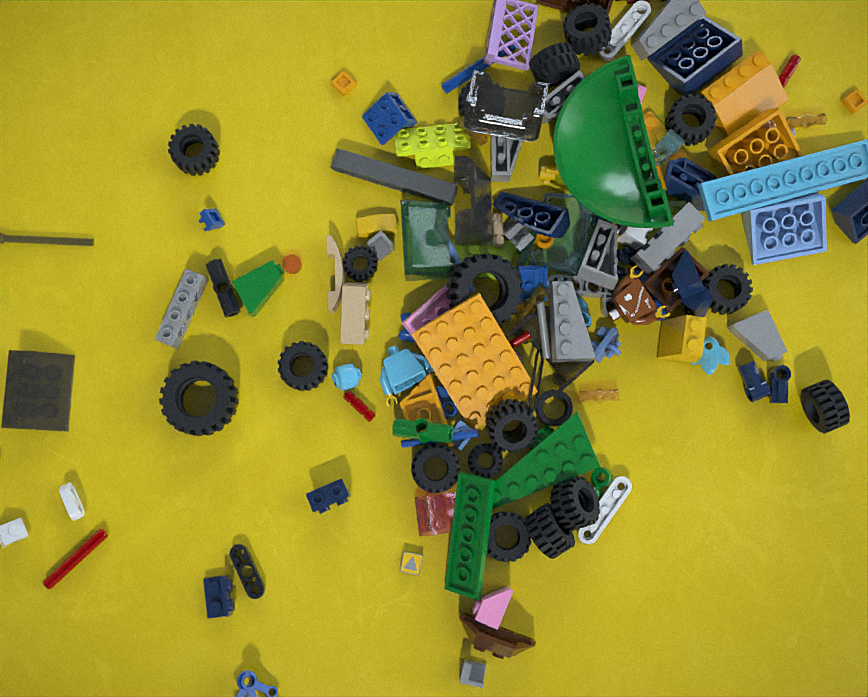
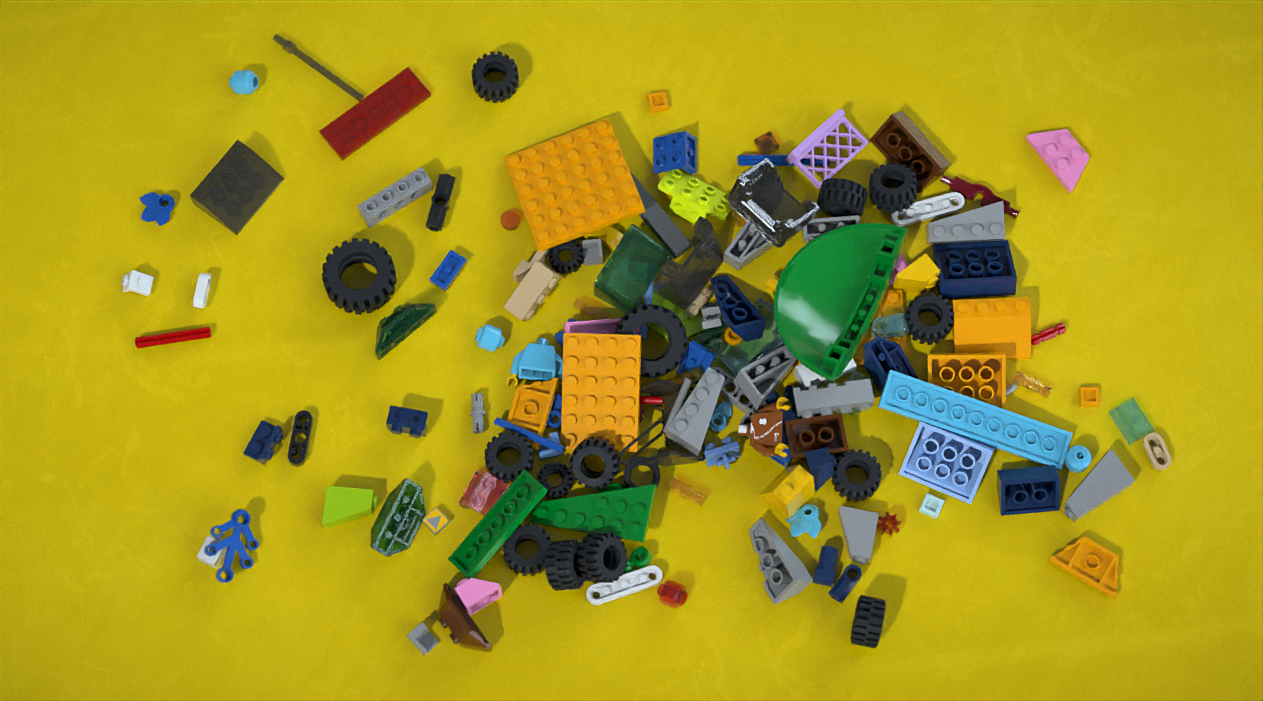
camera: 35 degrees right, 10 degrees down
blue tile [199,209,225,231] -> none
green slope [232,260,284,318] -> none
black tyre [277,341,329,391] -> none
red axle [343,390,376,422] -> none
green piece [392,418,454,443] -> none
dark blue slope [672,250,705,299] -> none
none -> clear red plate [319,67,431,161]
none -> lime slope [322,485,378,528]
none -> clear green wedge [370,478,426,557]
none -> clear green wedge [375,302,437,360]
none -> blue plate [429,250,467,292]
none -> light grey pin [470,393,485,434]
none -> light orange plate [503,118,646,252]
none -> clear yellow axle [573,298,610,320]
none -> clear red head [657,580,688,609]
none -> light grey wedge [749,518,813,605]
none -> clear orange tile [754,132,779,155]
none -> clear red gear [876,512,901,537]
none -> yellow slope [892,254,940,294]
none -> light aqua tile [919,493,944,519]

